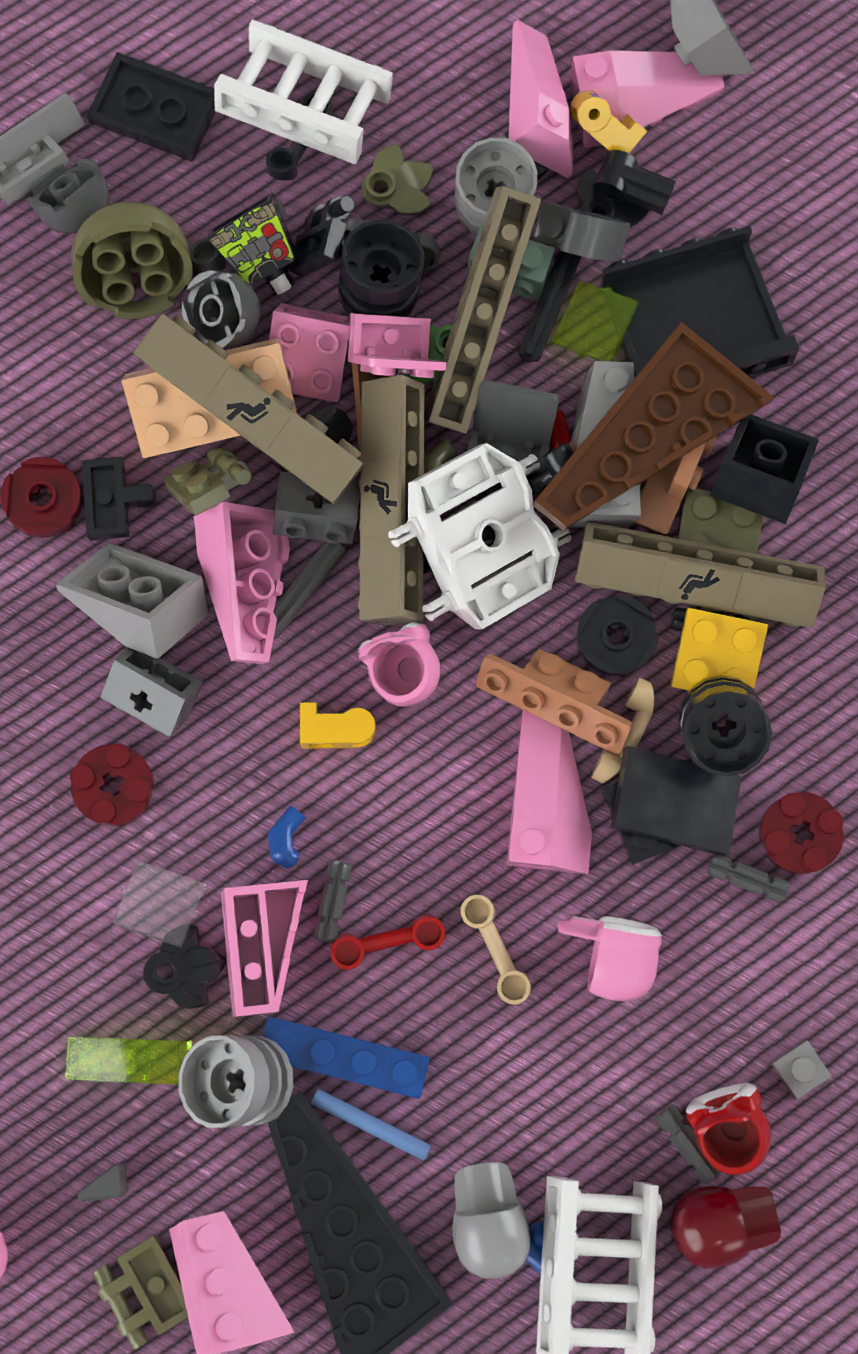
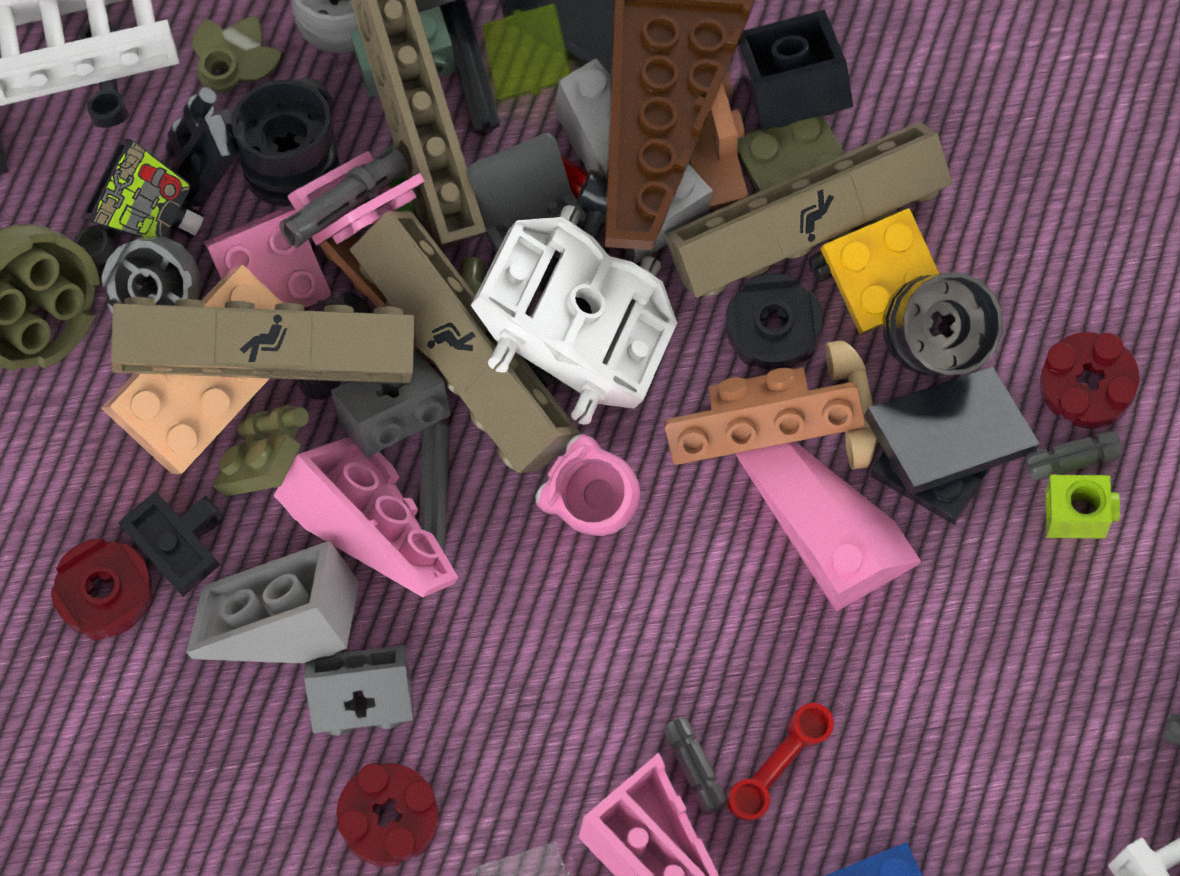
camera: 30 degrees left, 10 degrees down
blue arm [268,805,306,869] -> none
yellow leg [300,702,376,749] -> none
tan bar [461,895,532,1005] -> none
bright pink piece [556,916,662,1002] -> none
none -> dark grey pin [279,147,408,248]
none -> lime brick [1045,475,1120,539]

